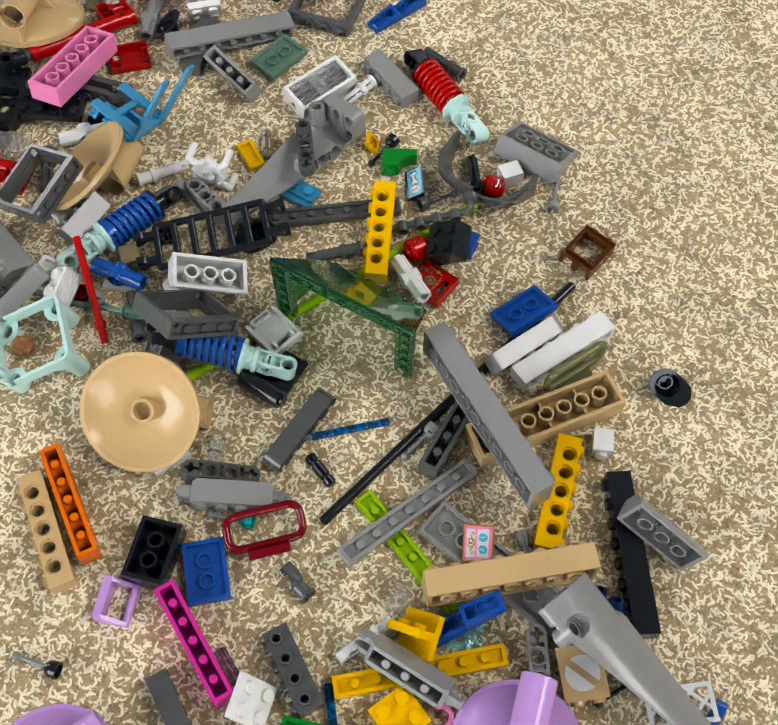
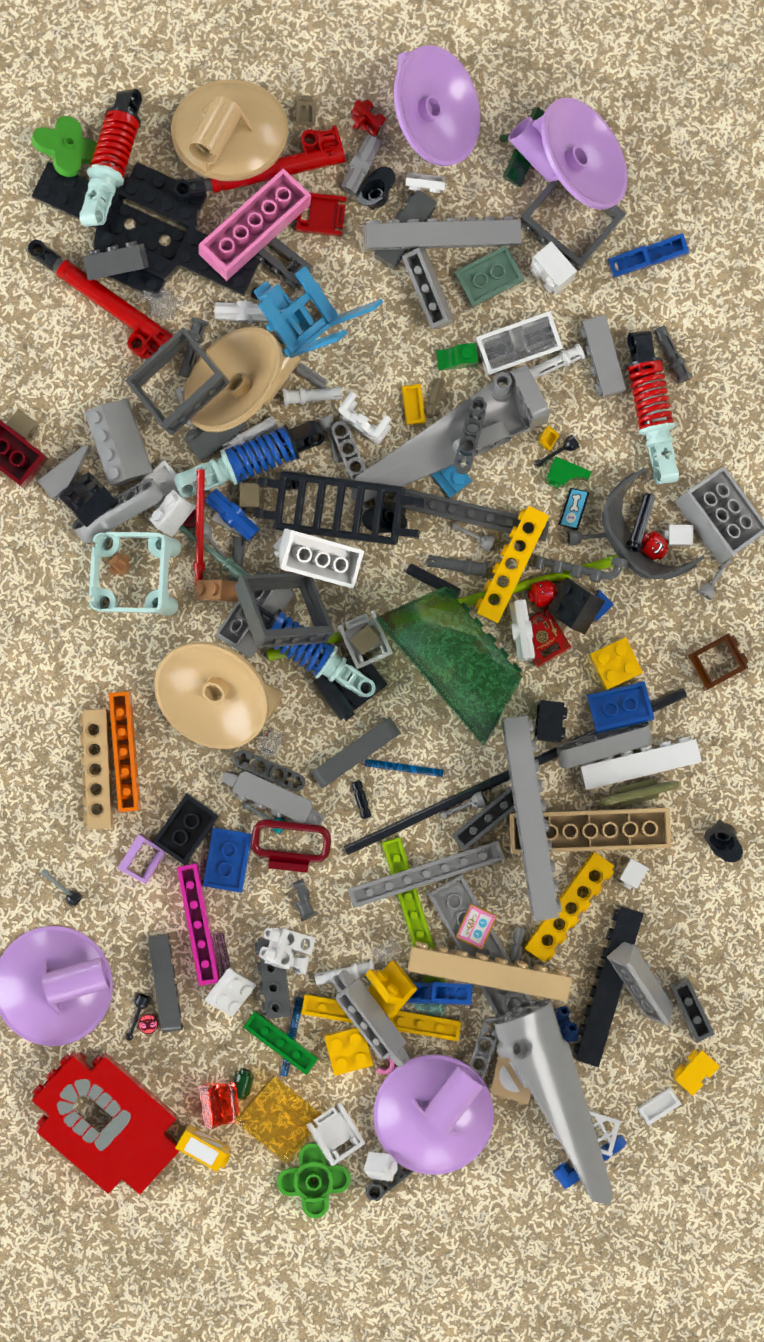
camera: 20 degrees right, 25 degrees up
none -> medium nougat brick [195,580,239,603]
none -> white hips [259,928,315,975]
none -> light grey piece [296,363,327,389]
none -> dark tan brick [349,623,381,655]
none -> green arch [436,343,478,371]
none -> light grey hinge [451,522,497,552]
none -> white brick [531,241,577,295]
none -> black brick [534,700,568,743]
none -> yellow brick [588,637,643,691]
none -> white tile [637,1087,681,1126]
none -> dark grey brick [668,977,715,1043]
none -> yellow brick [673,1048,720,1096]

